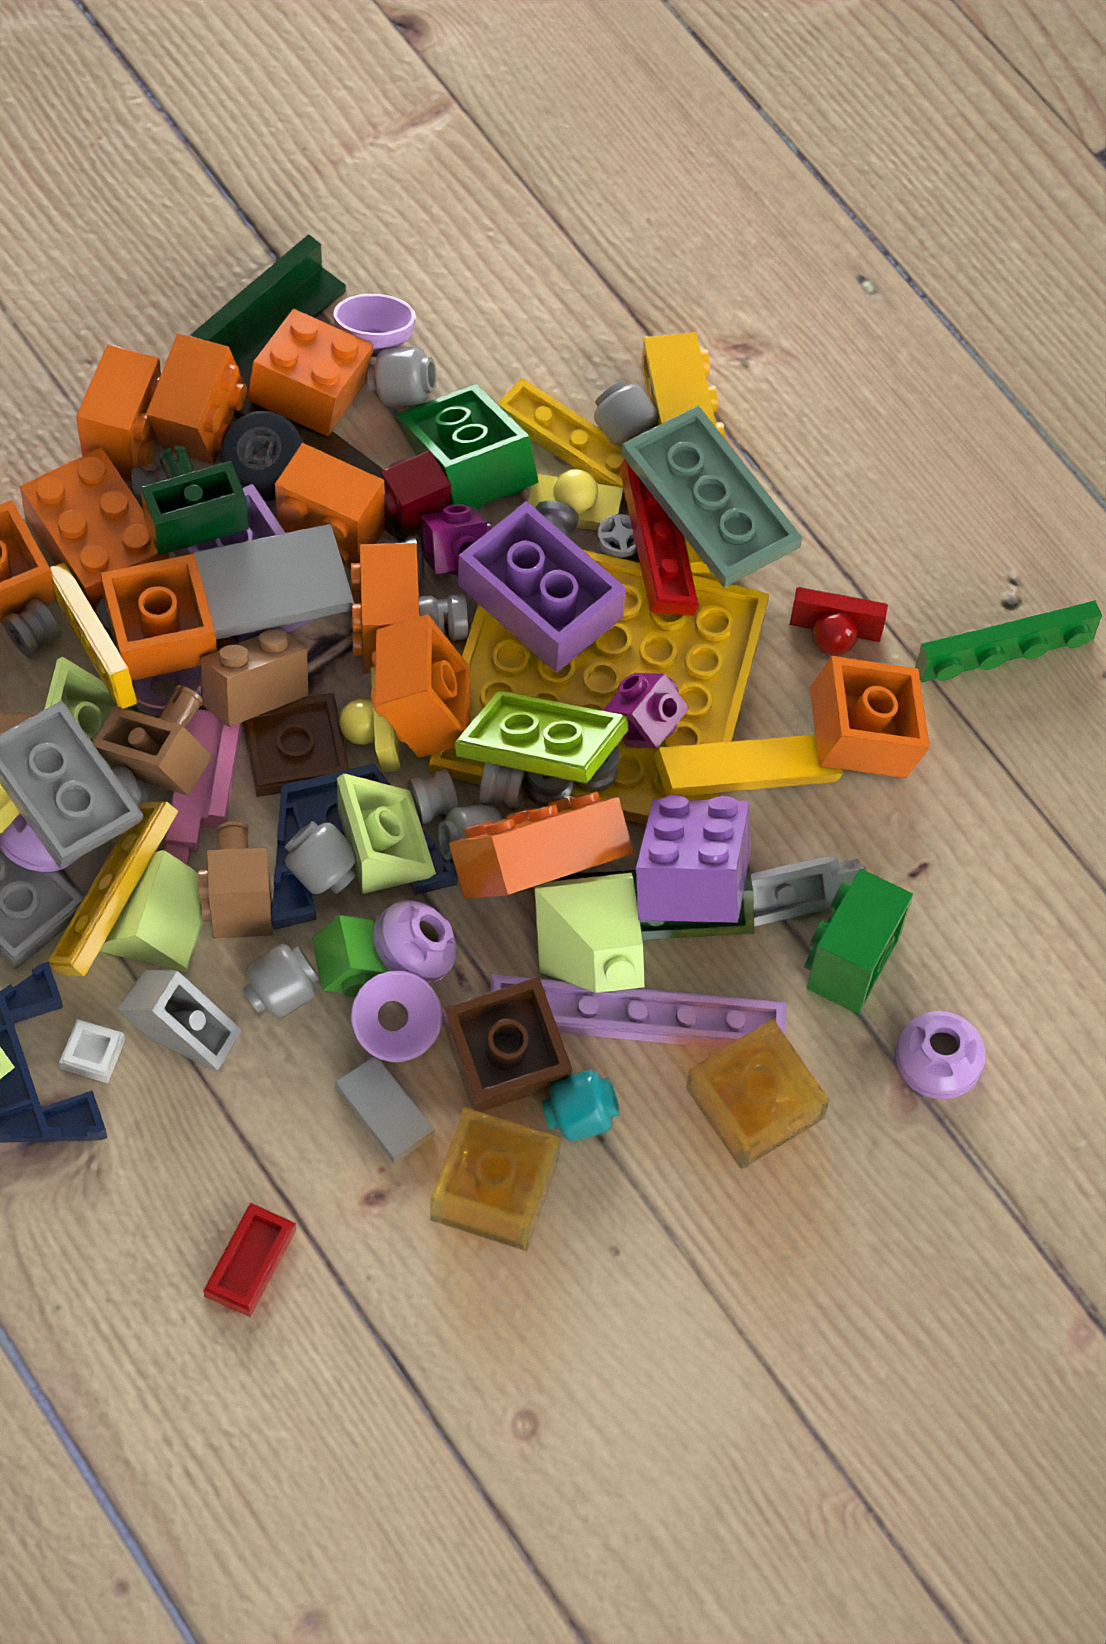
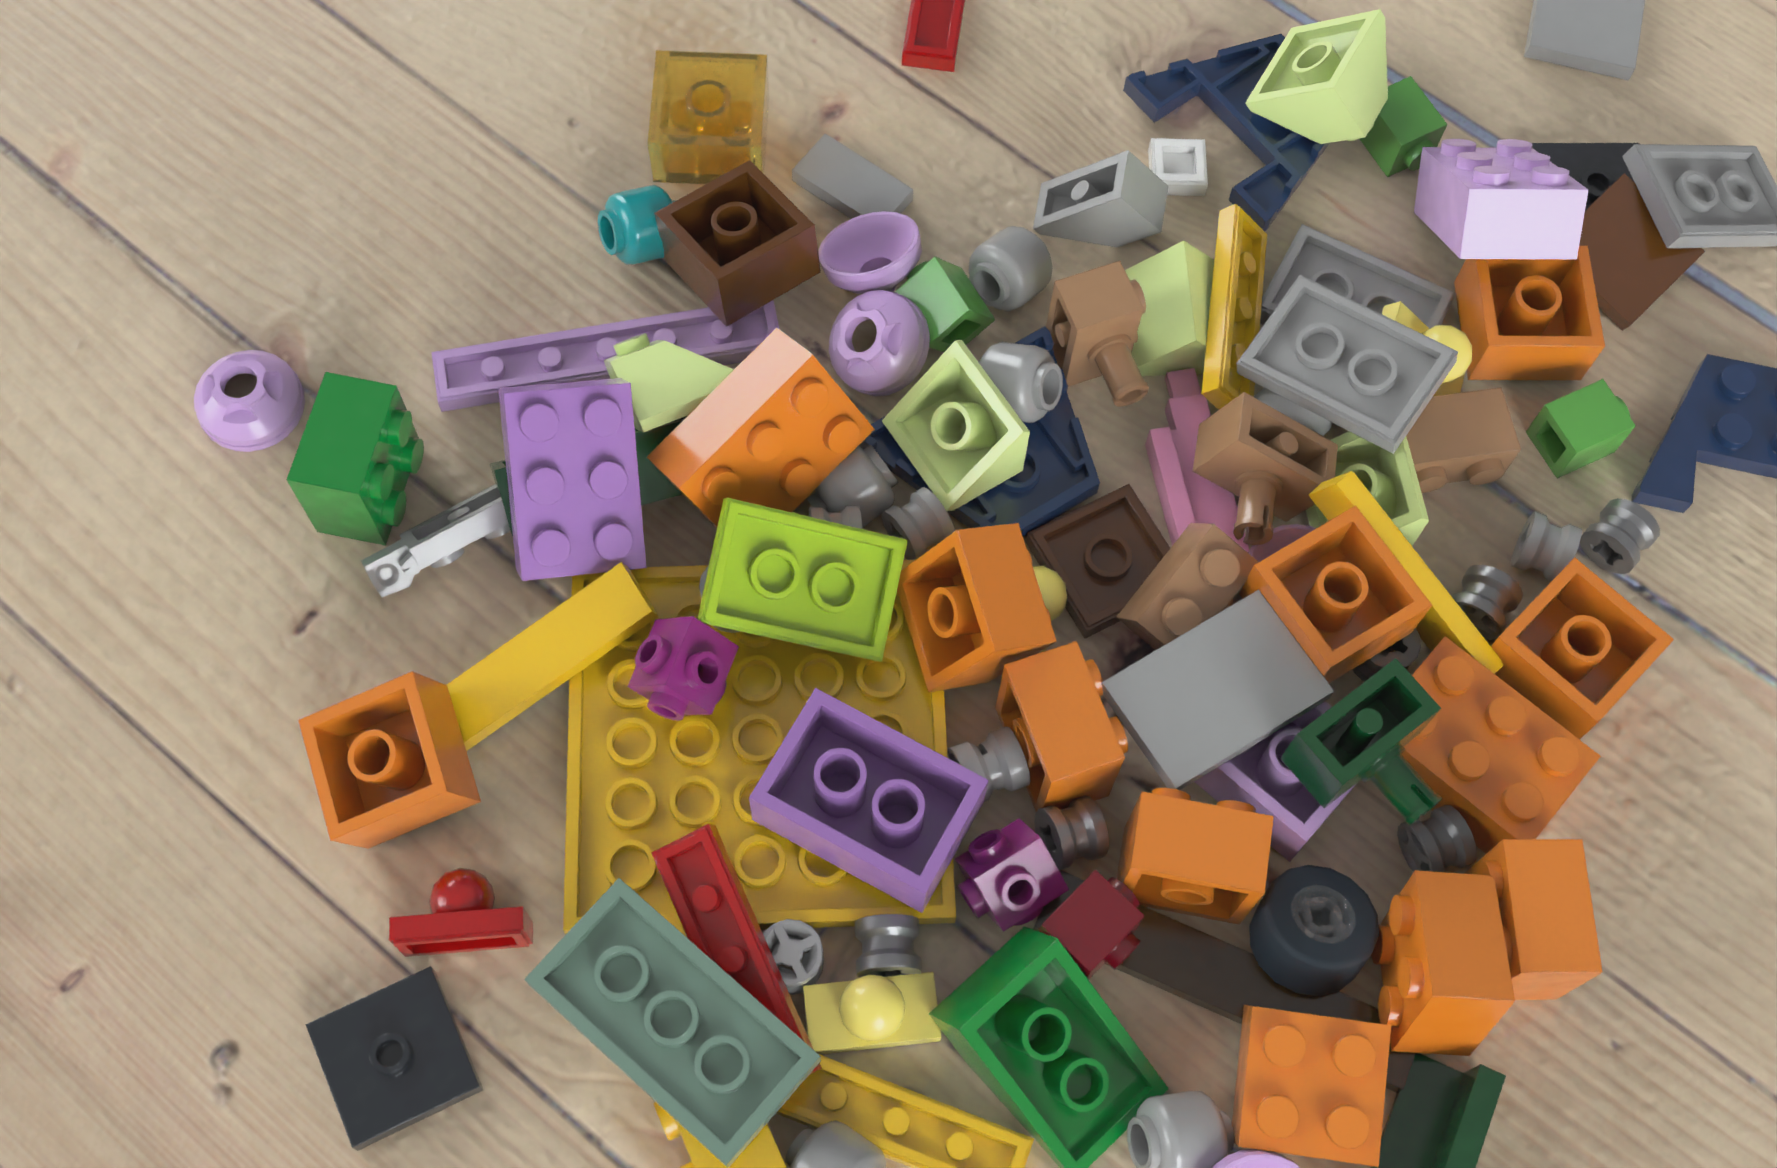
camera: 165 degrees right, 5 degrees up
clear yellow brick [686,1019,830,1170] -> none
green plate [915,600,1102,682] -> none
none -> black plate [305,966,484,1151]

